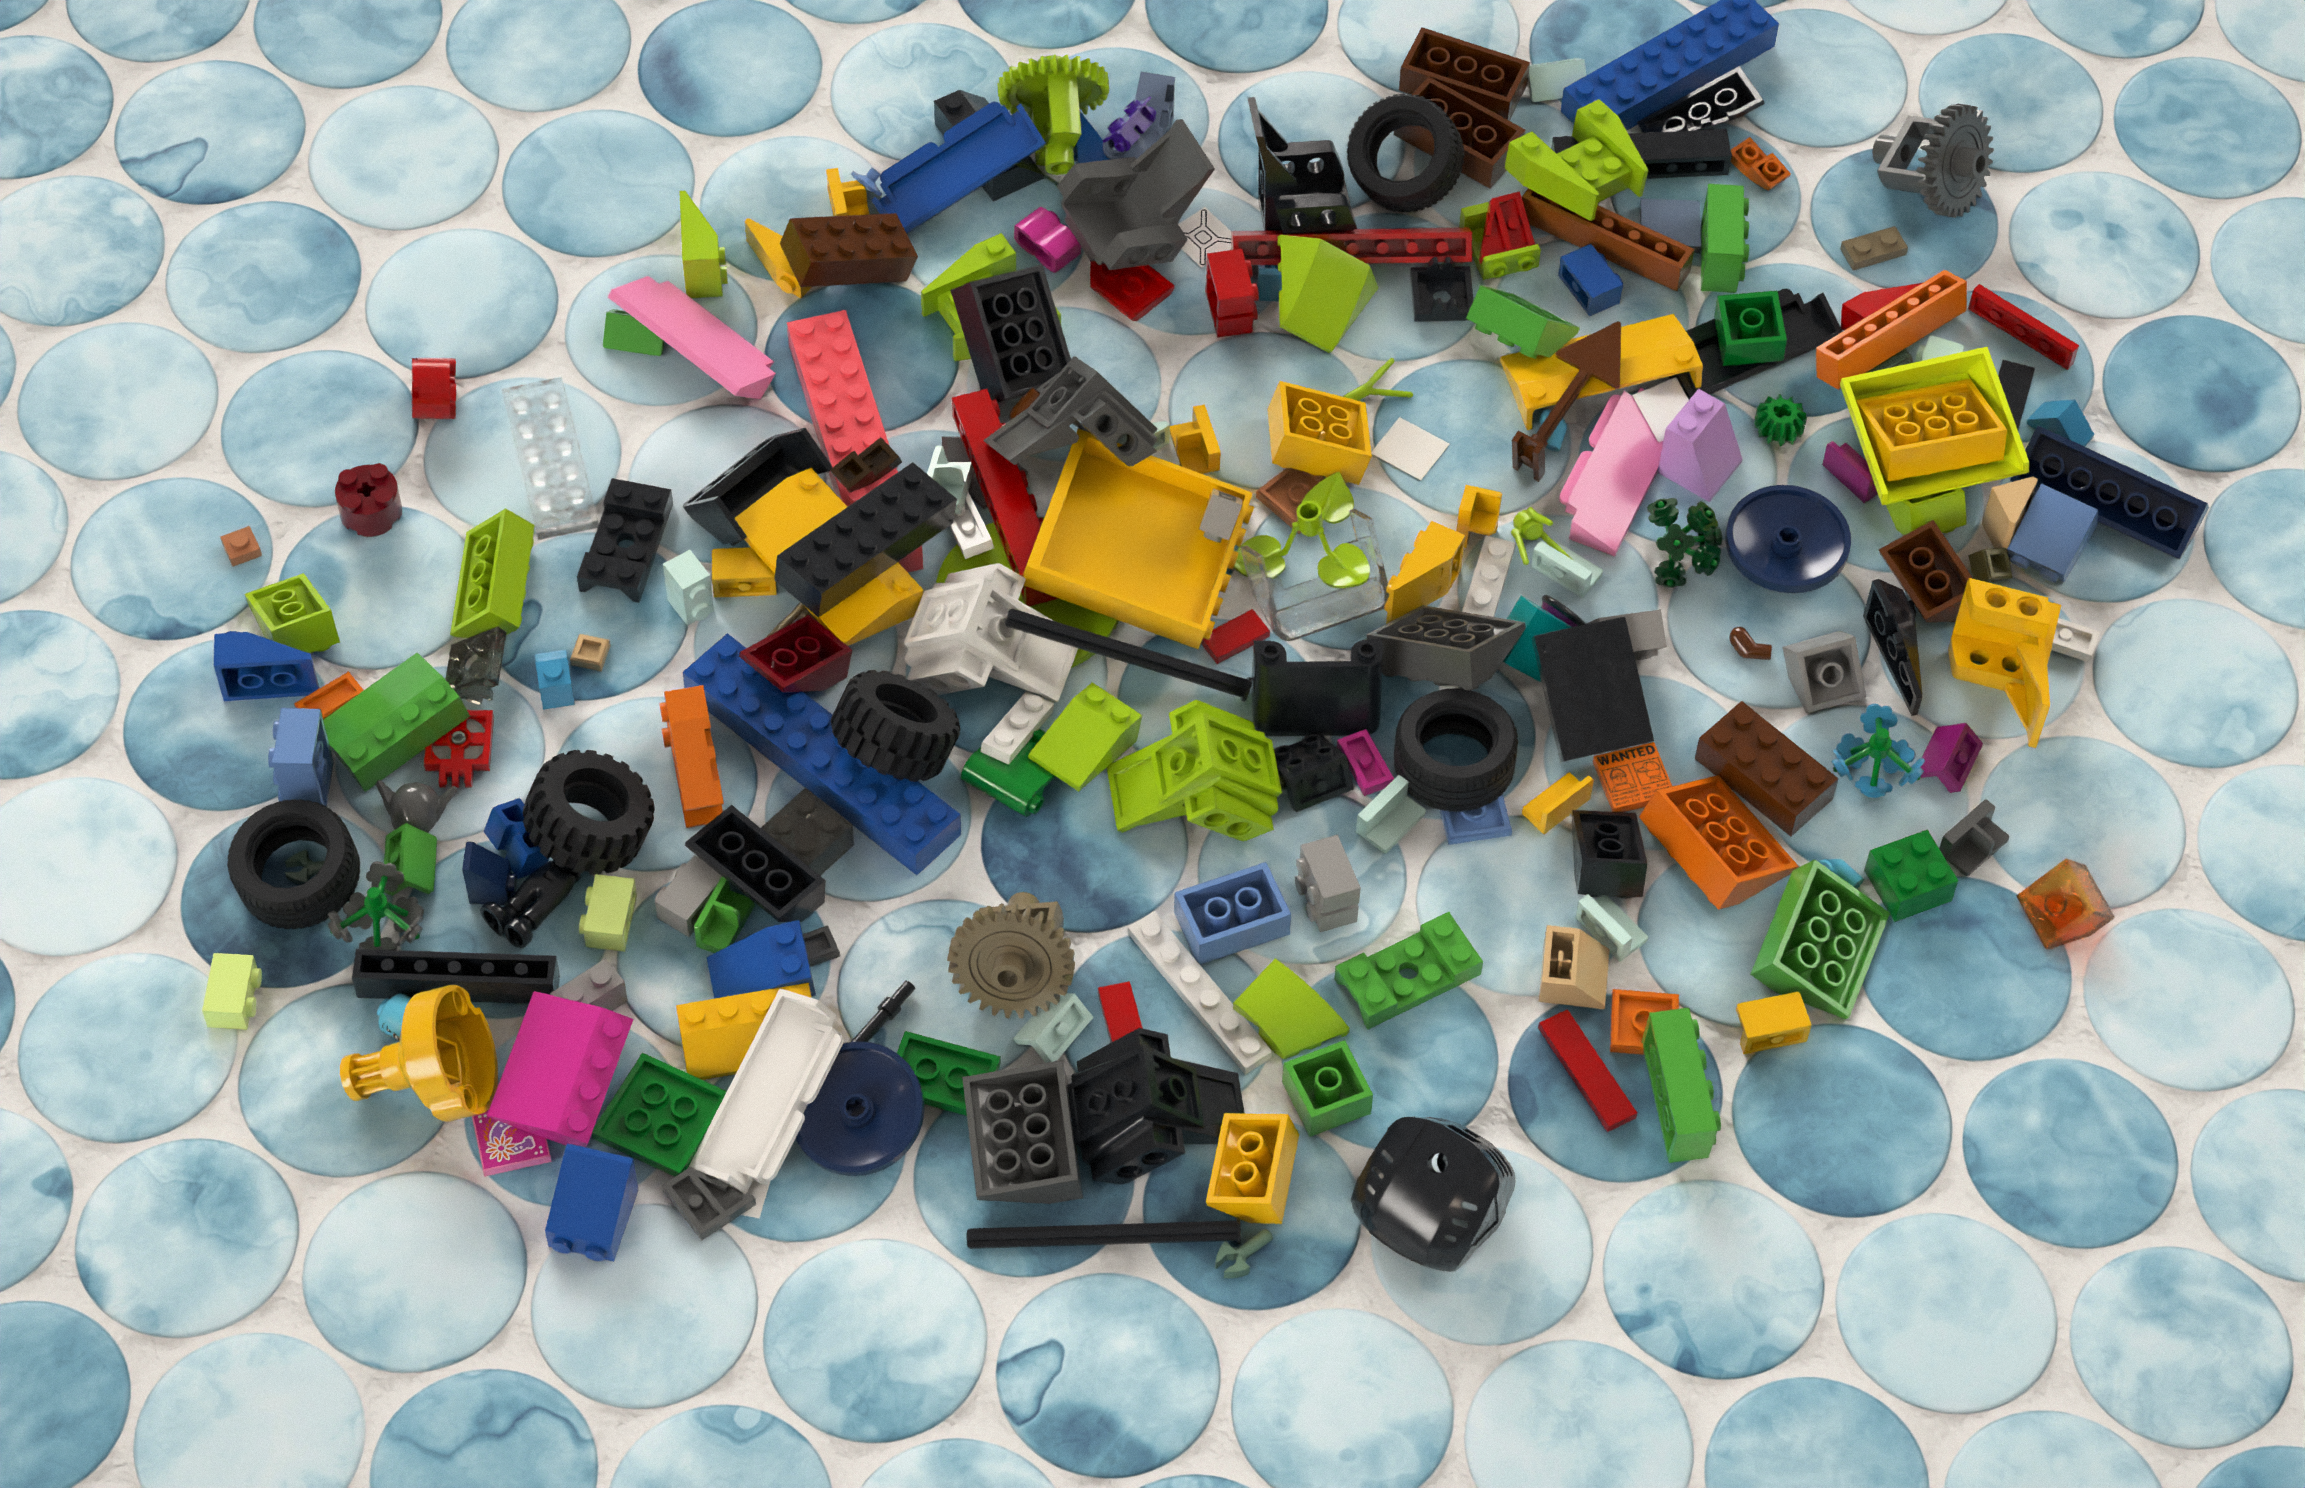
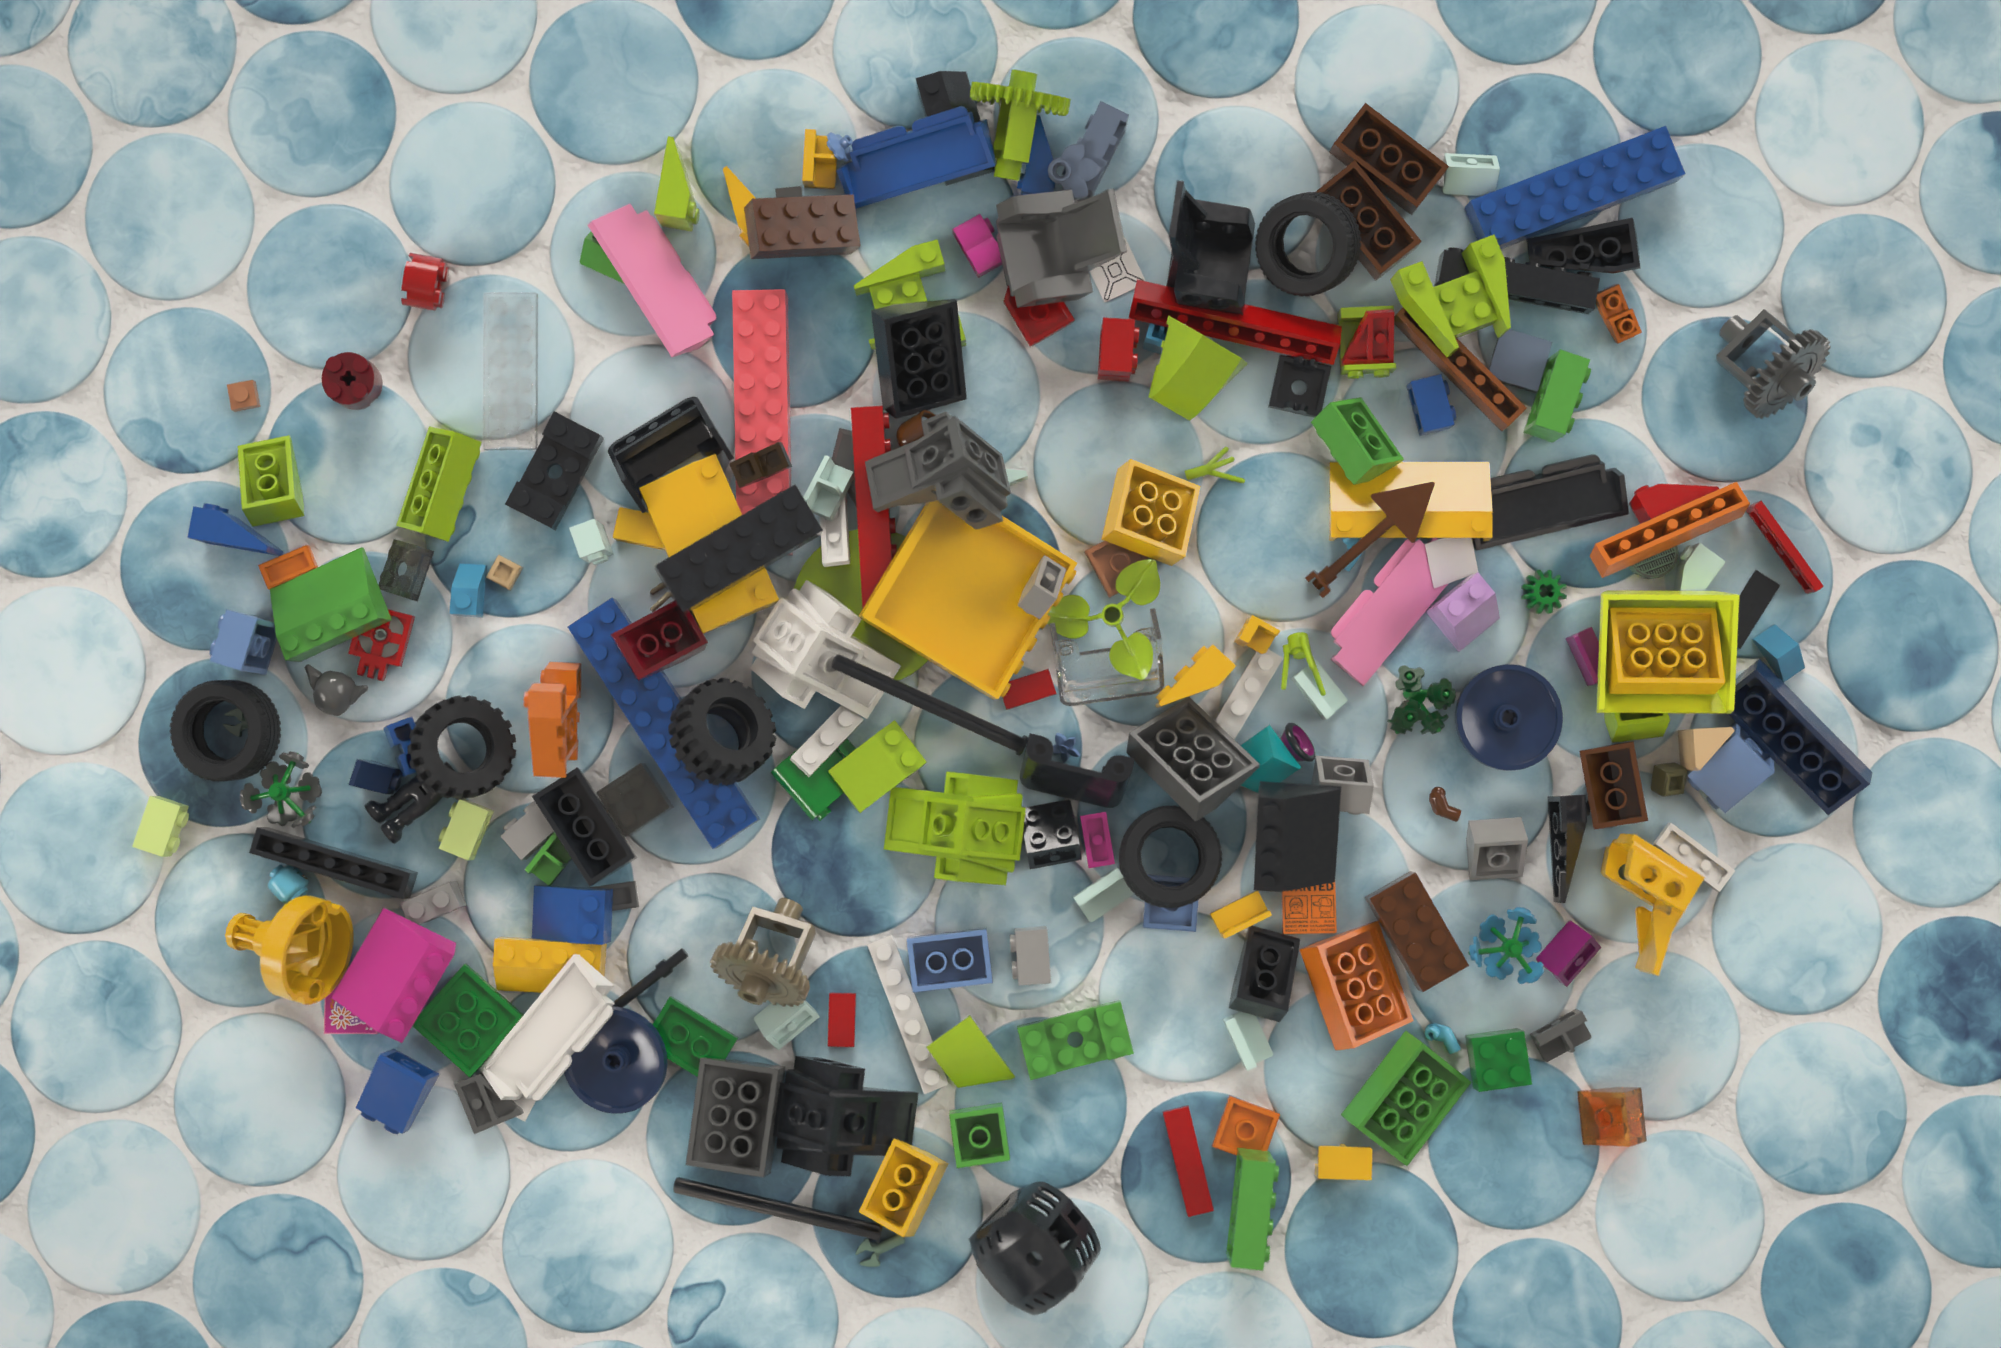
camera: 15 degrees right, 30 degrees up
bright green panel [384,823,437,896] -> none
dark purple hinge [1102,96,1157,152] -> none
yellow panel [1170,404,1221,474] -> none
white sticker [1371,417,1450,480] -> none
tan slope [1538,925,1610,1009] -> none
green brick [1714,291,1787,366] -> none
dark tan plate [1840,226,1908,270] -> none

